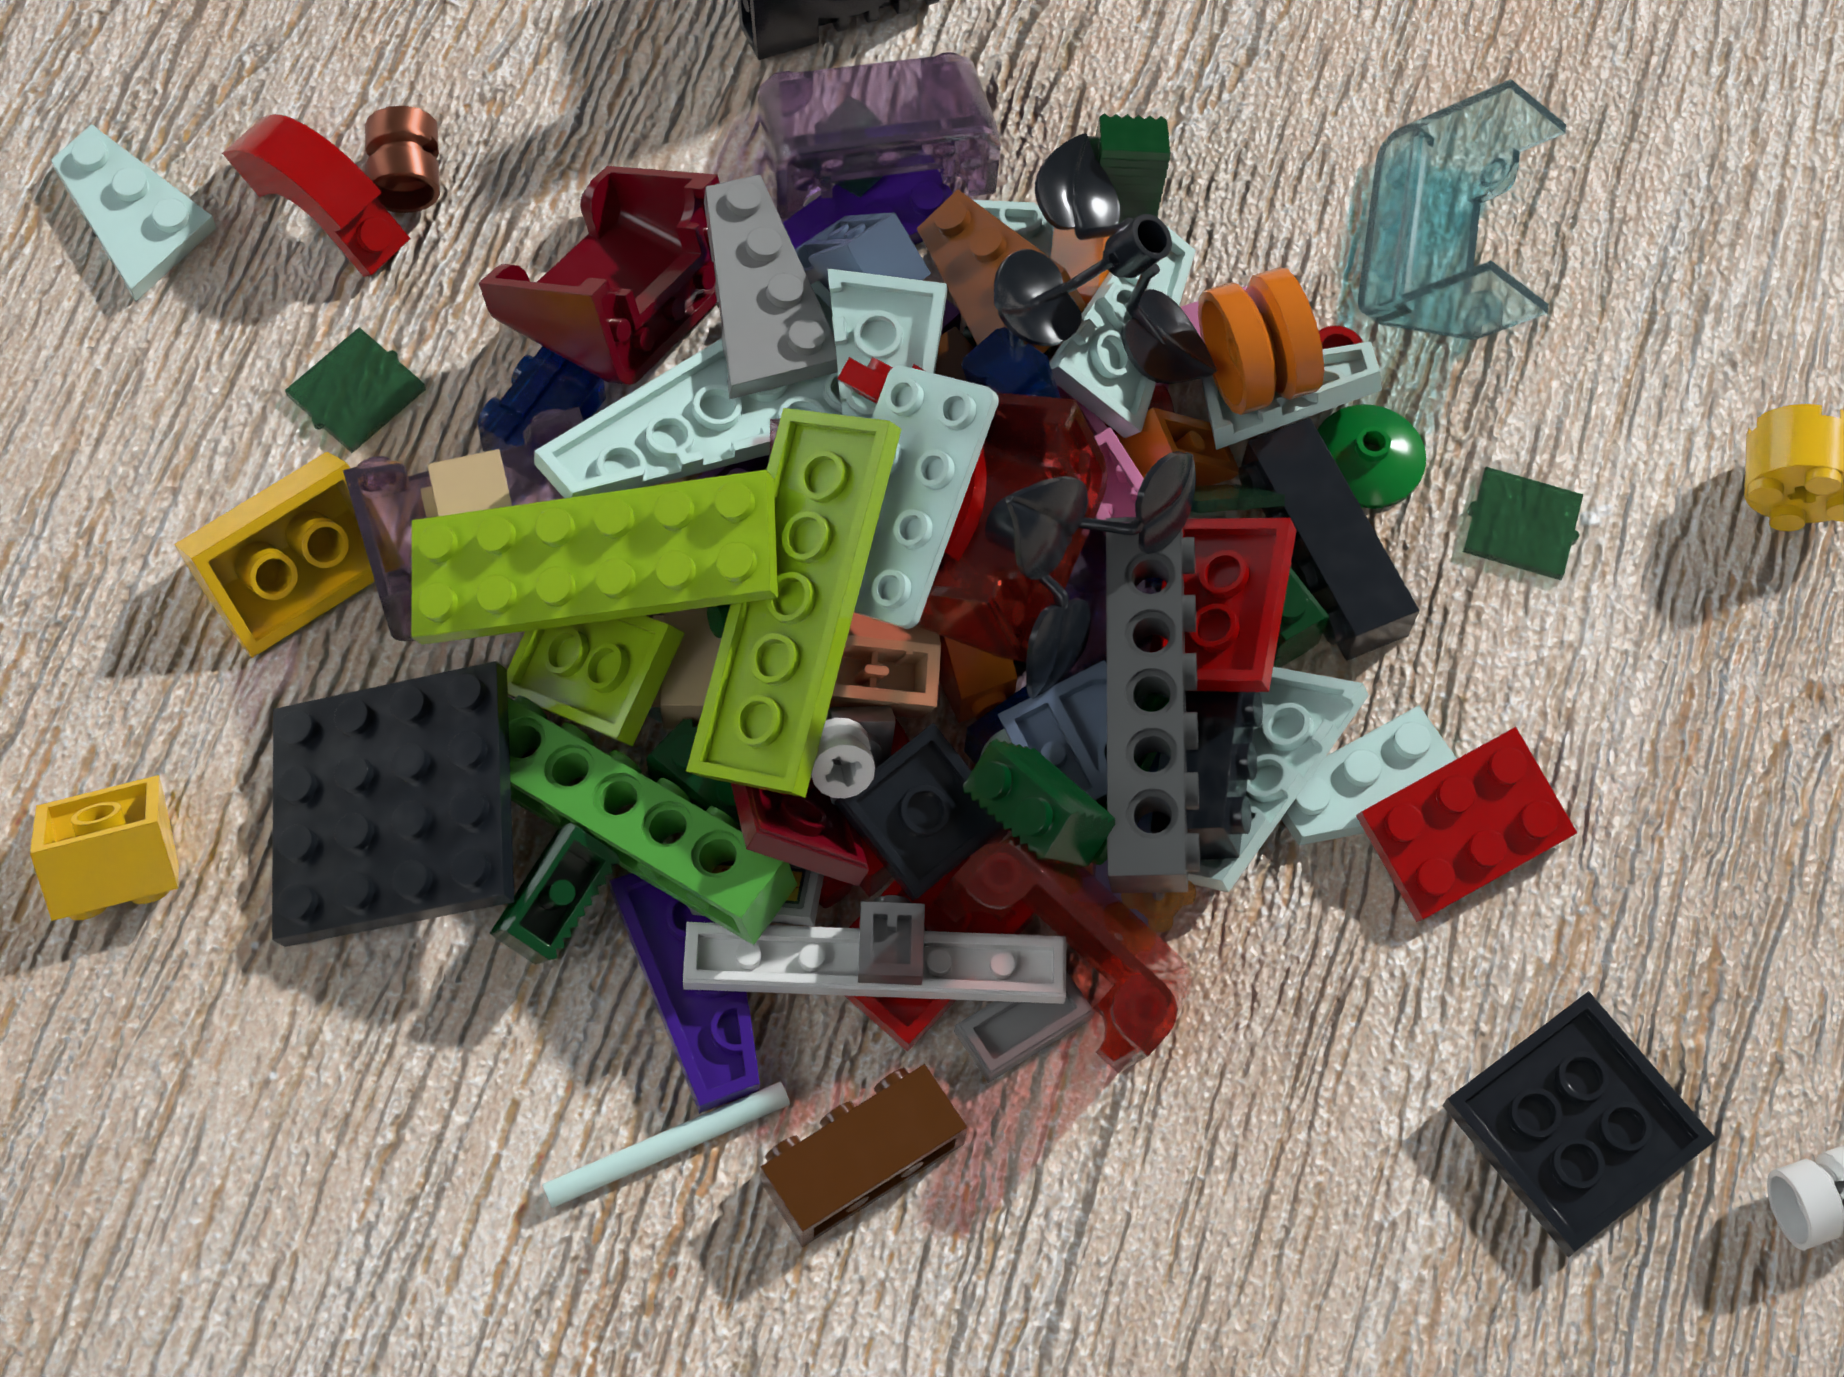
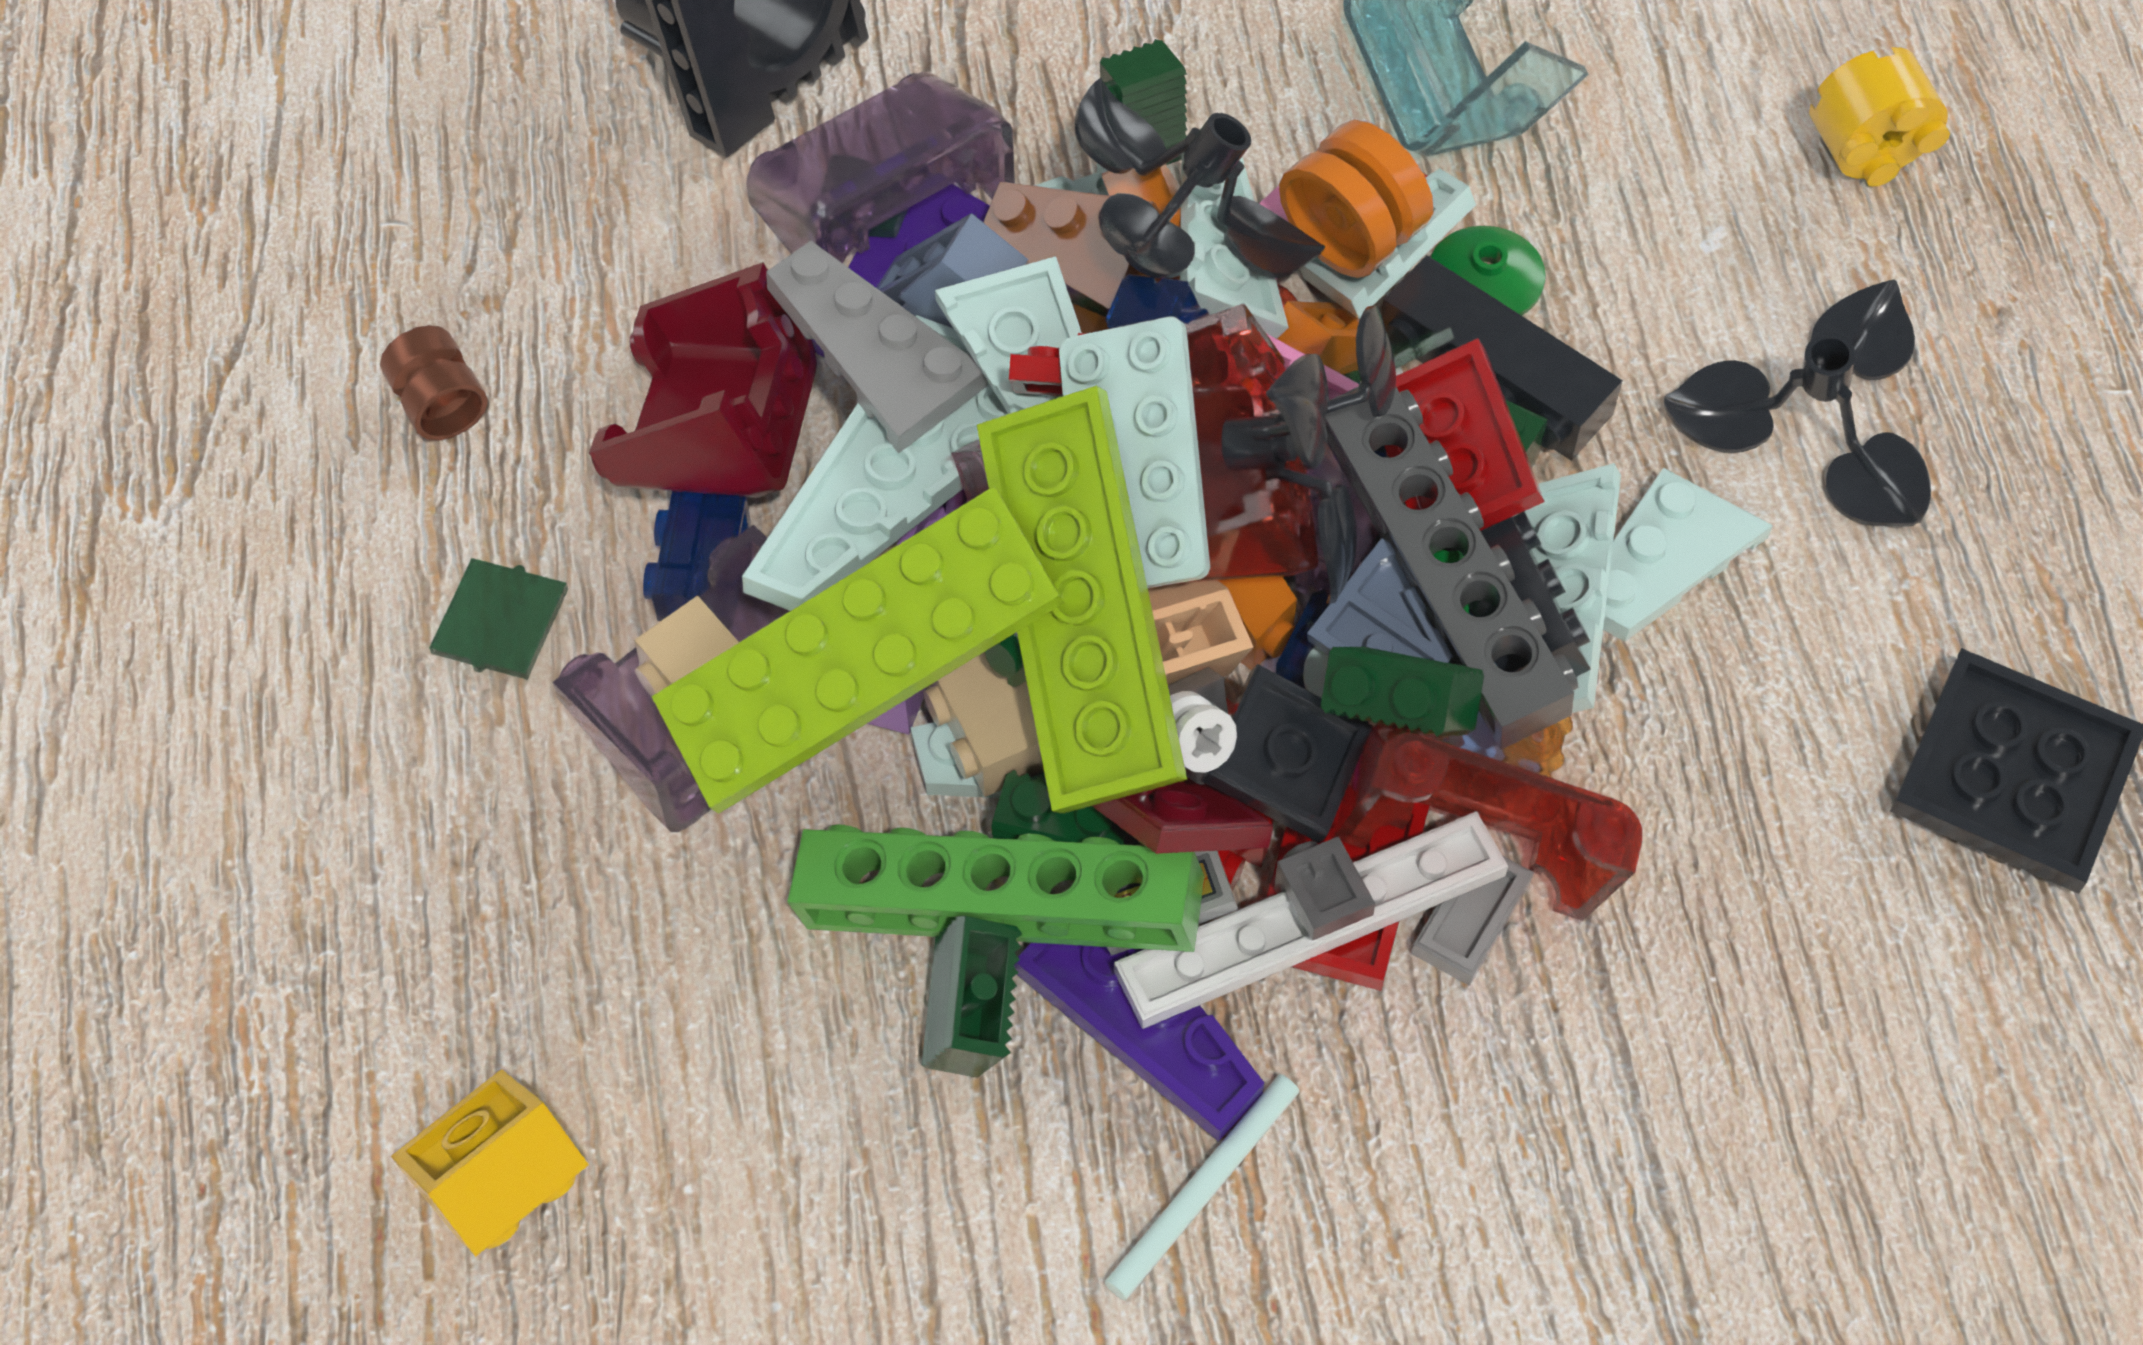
camera: 20 degrees left, 5 degrees down
light aqua wing [51,124,216,302] -> none
yellow slope [174,451,405,658] -> none
red arch [222,114,411,277] -> none
black plate [272,661,514,947] -> none
lime plate [507,615,685,746] -> none
reddish brown brick [760,1064,968,1247] -> none
red plate [1356,727,1577,922] -> none
clear green piece [1462,467,1584,580] -> none
none -> black plant [1664,279,1931,527]

